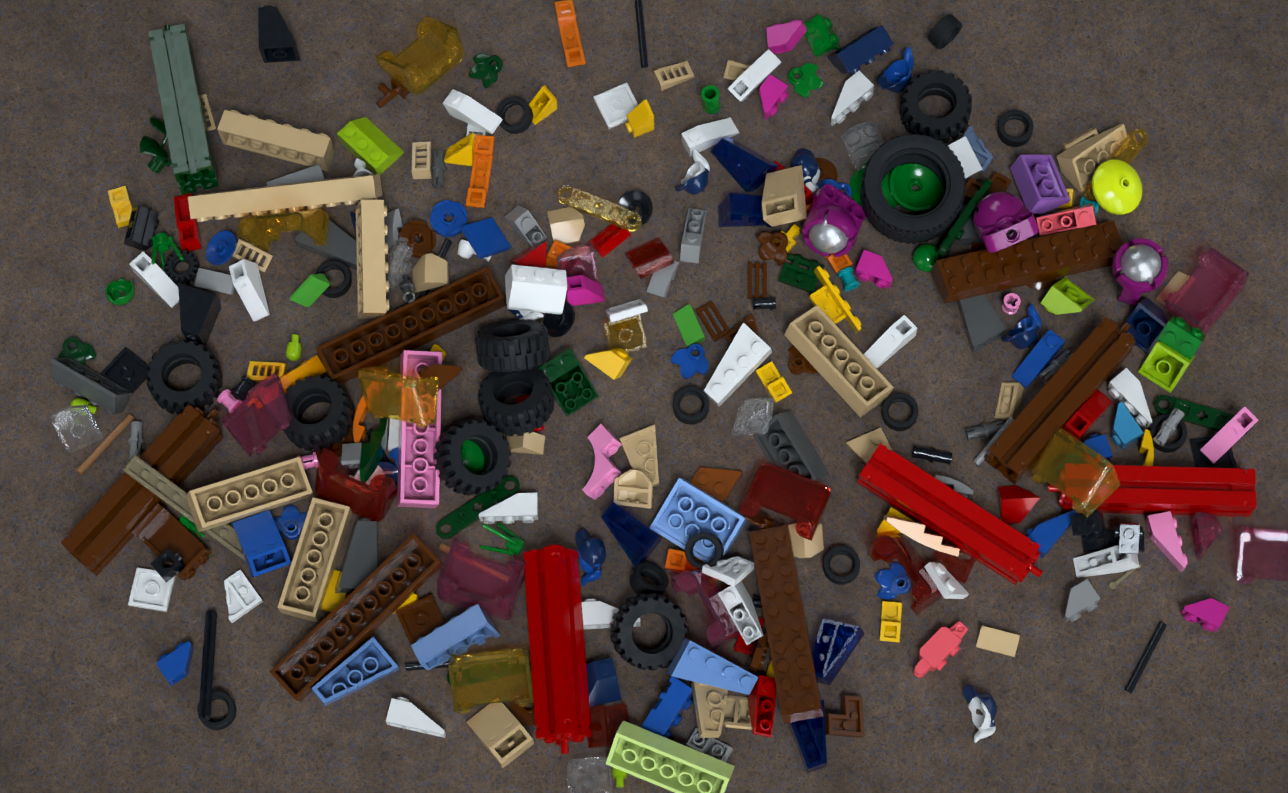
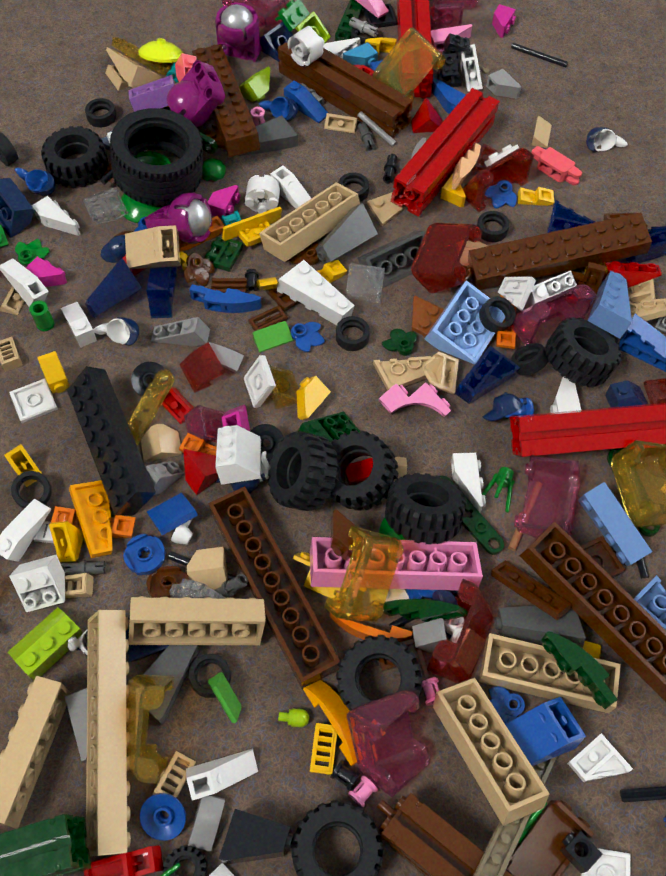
camera: 95 degrees left, 10 degrees down
none -> white slope [9,555,65,612]
none -> black brick [67,366,156,515]
none -> light orange wing [69,480,112,558]
none -> blue slope [189,284,262,313]
none -> white brick [245,175,280,214]
none -> yellow slope [257,277,278,291]
none -> white brick [288,26,325,66]
none -> slope [316,203,378,264]
none -> dark green plate [382,329,417,356]
none -> reddish brown plate [491,560,571,620]
none -> dark green slope [541,631,618,709]

